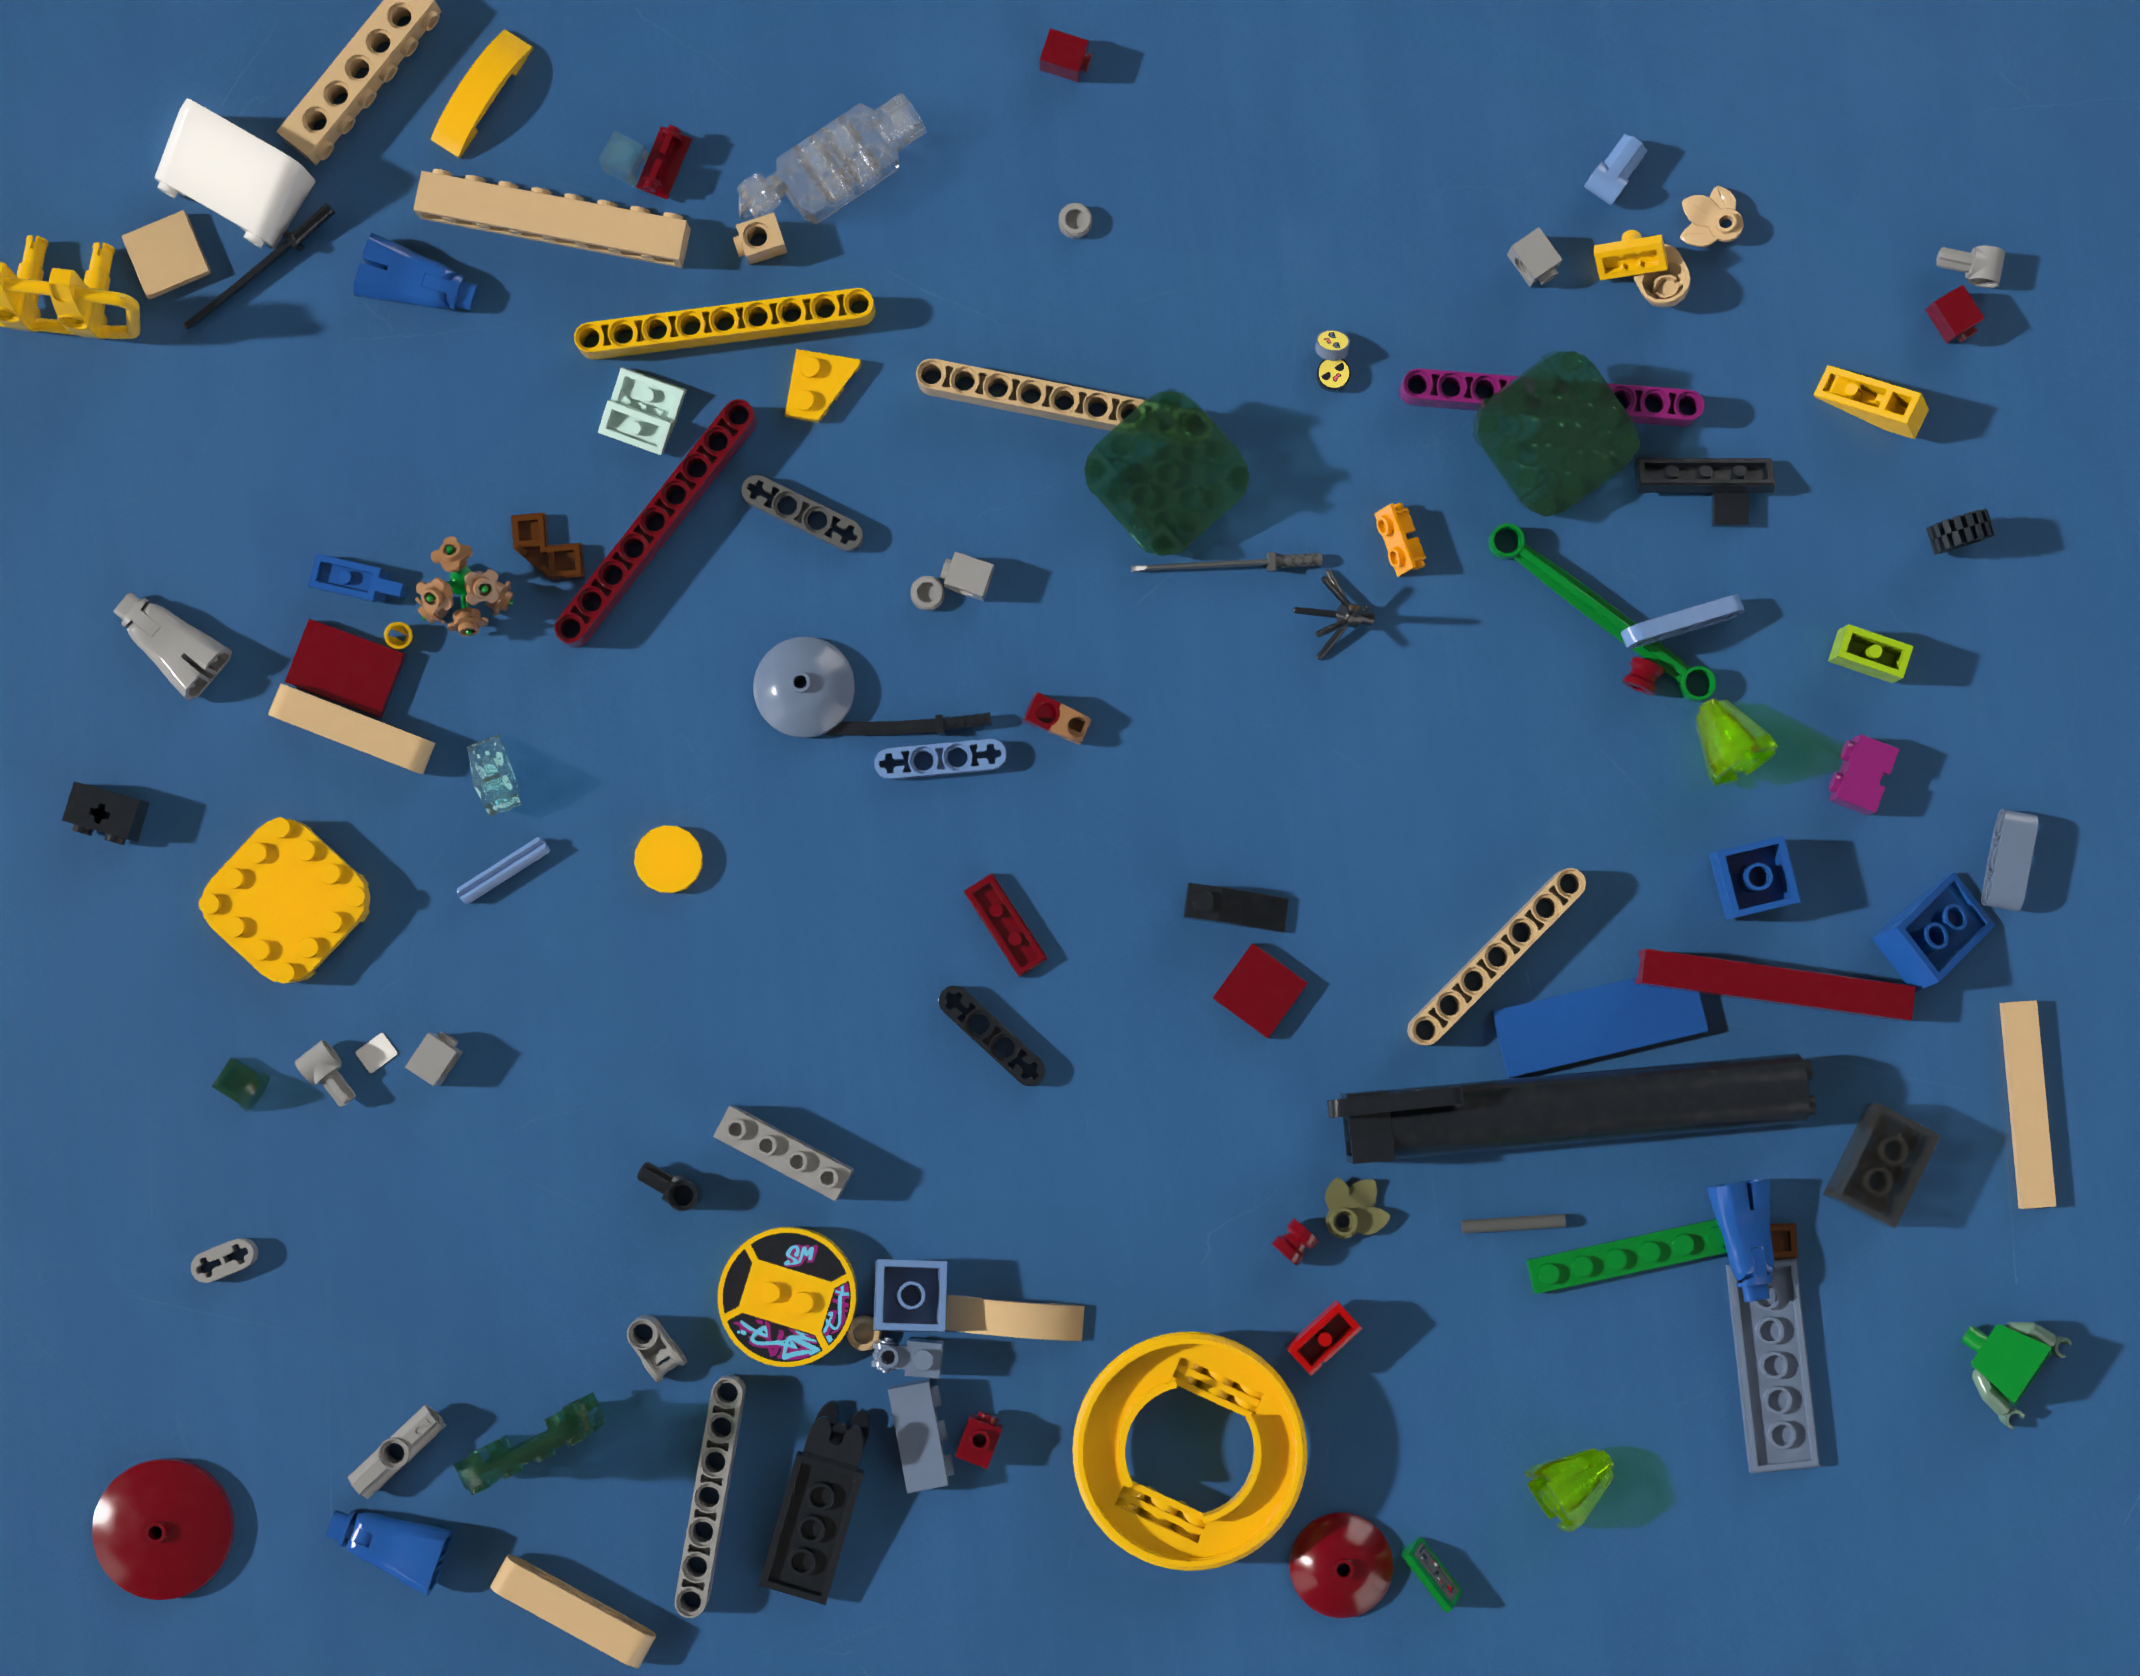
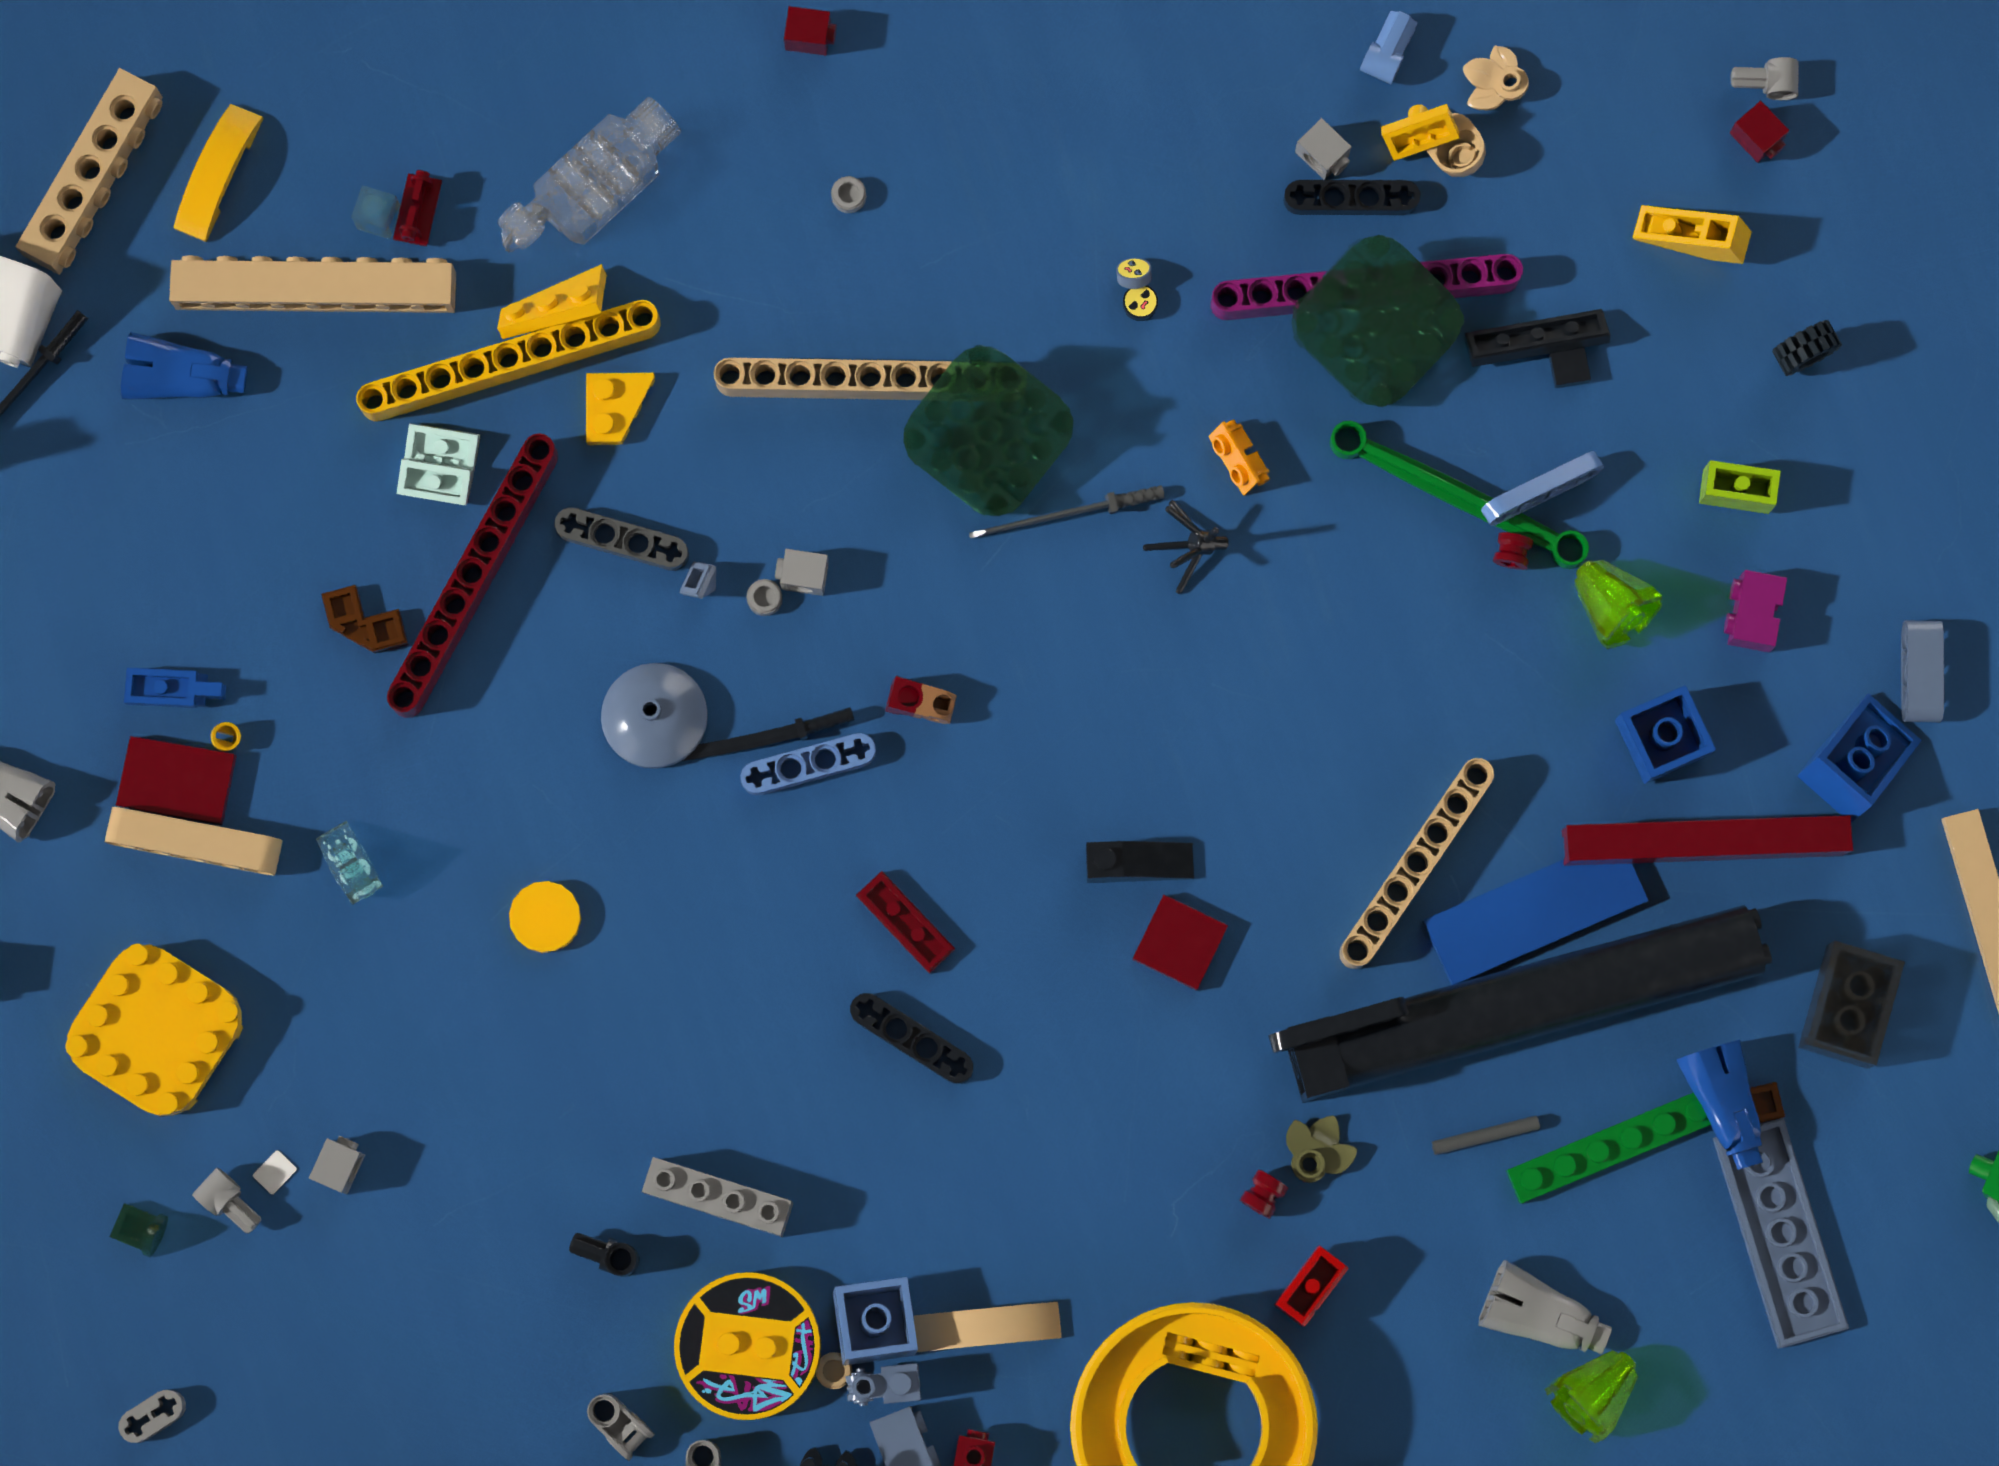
camera: 10 degrees left, 5 degrees down
medium nougat plant [415,536,514,636] -> none
medium blue axle [457,837,550,904] -> none
tan brick [733,212,788,265] -> none
none -> yellow wing [497,264,607,339]
none -> sand blue slope [680,561,716,599]
none -> black beam [1283,180,1420,215]
none -> light grey piece [1478,1260,1612,1354]

